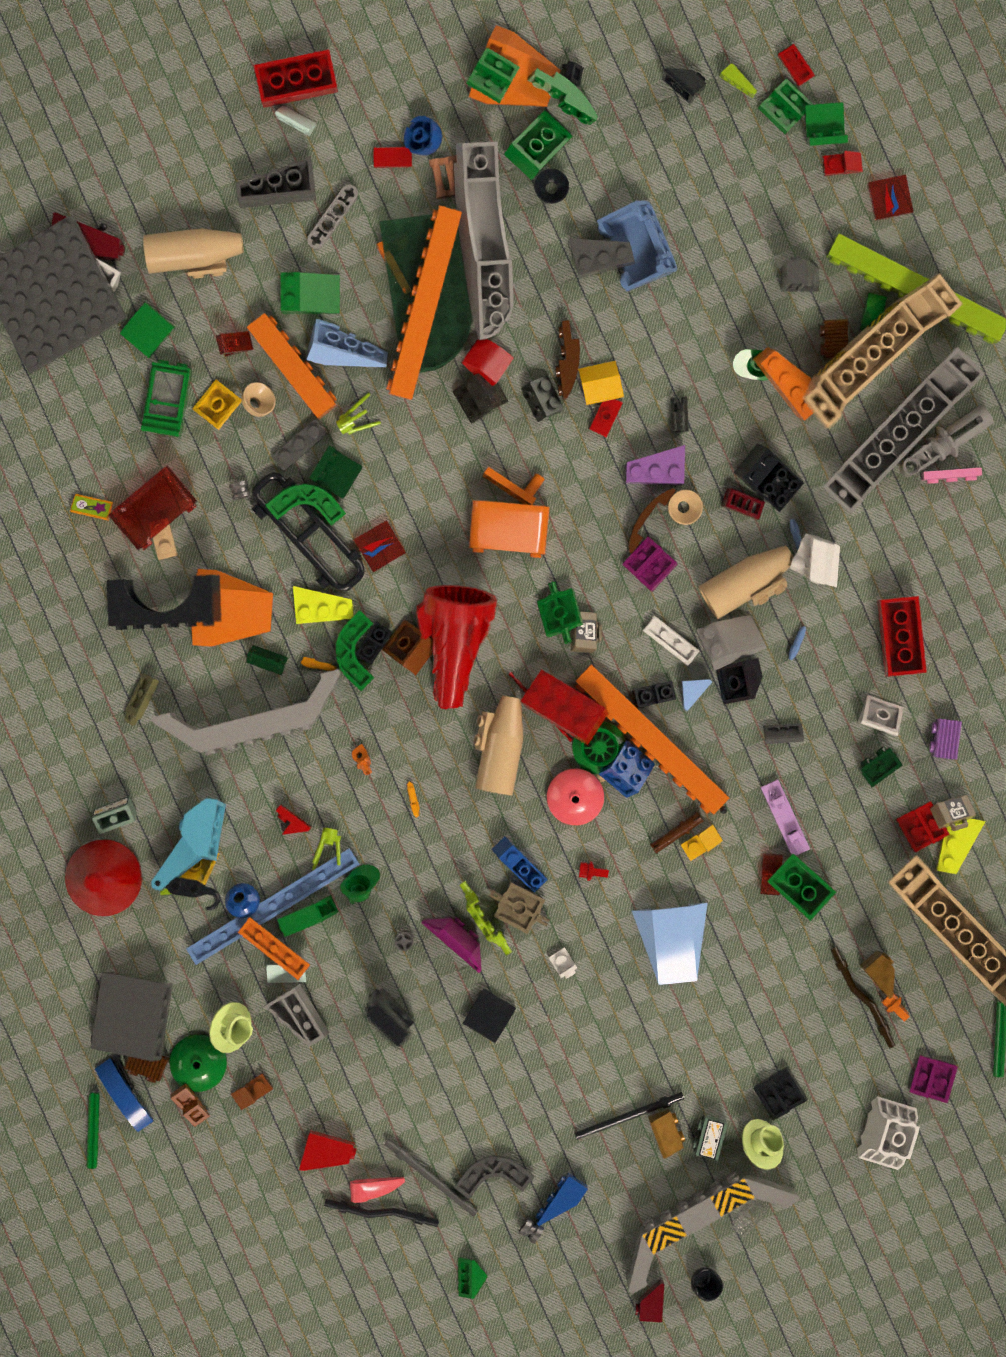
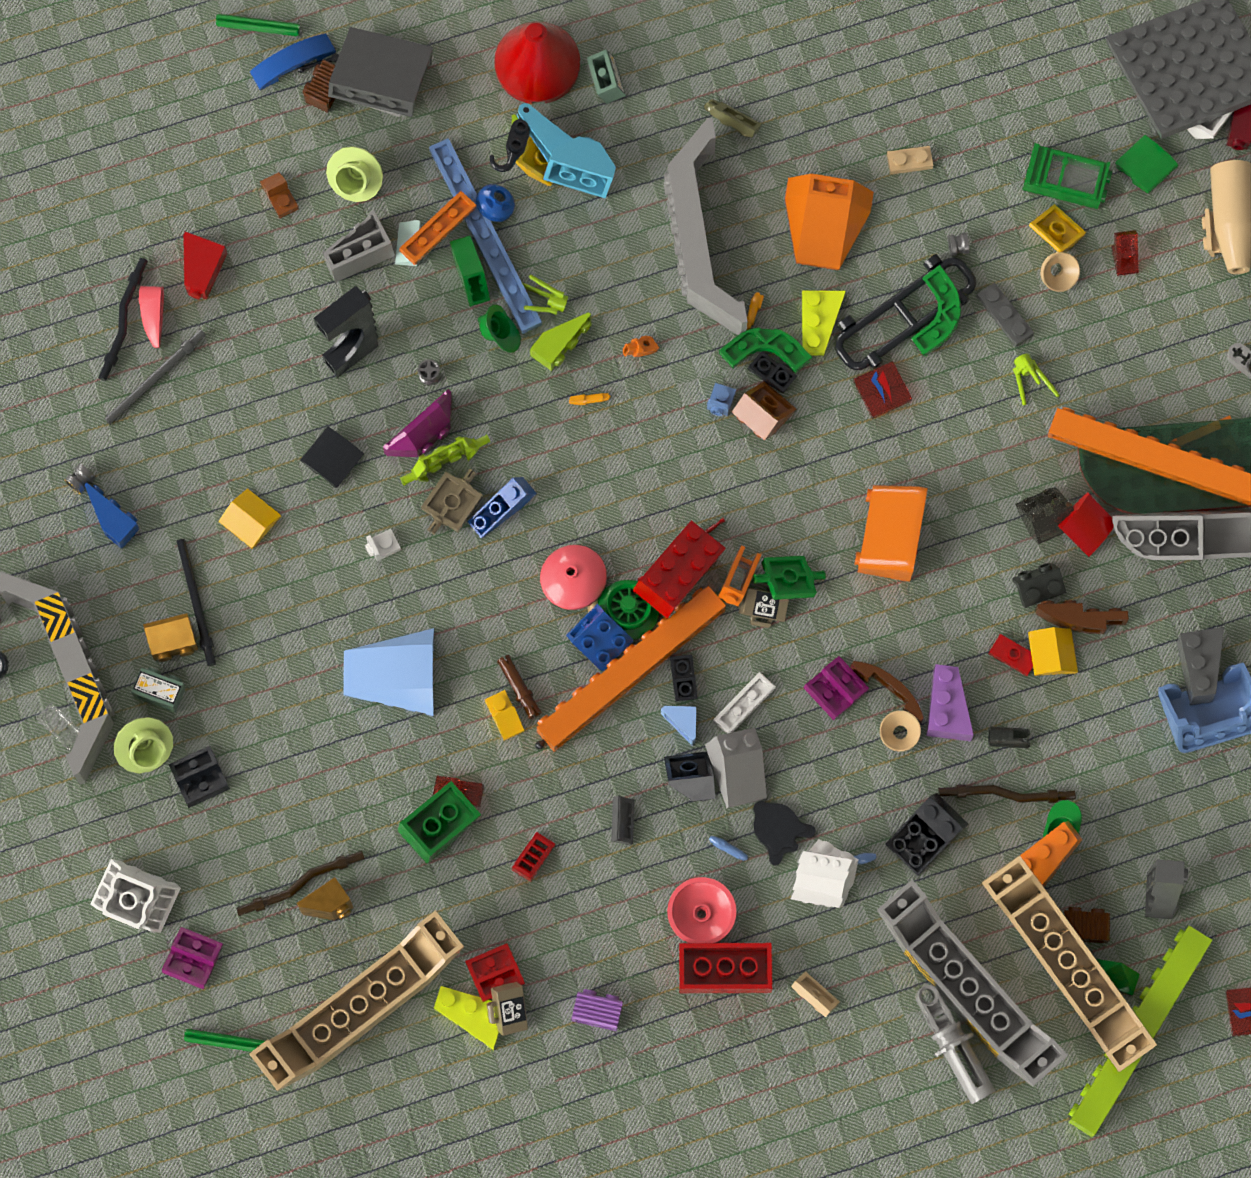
camera: 90 degrees right, 15 degrees down
slope [70,494,113,521] -> none
black arch [107,575,222,630] -> none
clear red windscreen [108,465,198,550] -> none
green dish [169,1034,227,1092] -> none
dark orange slope [170,1084,210,1127] -> none
dark green hinge [246,645,288,675] -> none
orange brick [247,313,337,420] -> none
red slope [276,804,312,835] -> none
green slope [281,272,340,314] -> none
light blue wedge [306,319,388,367] -> none
dark green bracket [309,445,363,499] -> none
red cone [416,585,497,710] -> none
dark grey plate [454,1156,535,1199] -> none
green slope [458,1257,488,1299] -> none
tan piece [474,695,524,795] -> none
orange piece [483,467,545,505] -> none
red piece [579,861,609,881] -> none
tan piece [698,545,794,619] -> none
dark red slope [721,488,765,520] -> none
lavender hinge [760,779,810,856] -> none
white slope [857,695,904,736] -> none
dark green bracket [858,746,903,788] -> none
orange piece [882,993,910,1022] -> none
bright pink plate [921,468,982,484] -> none
none -> yellow slope [219,488,281,549]
none -> red slope [512,832,556,882]
none -> lime slope [530,312,592,371]
none -> coral dish [667,877,736,943]
none -> medium blue bracket [707,383,736,416]
none -> orange window [718,545,761,606]
none -> black tile [753,801,816,866]
none -> tan plate [791,971,840,1017]
none -> dark brown bar [938,784,1076,803]

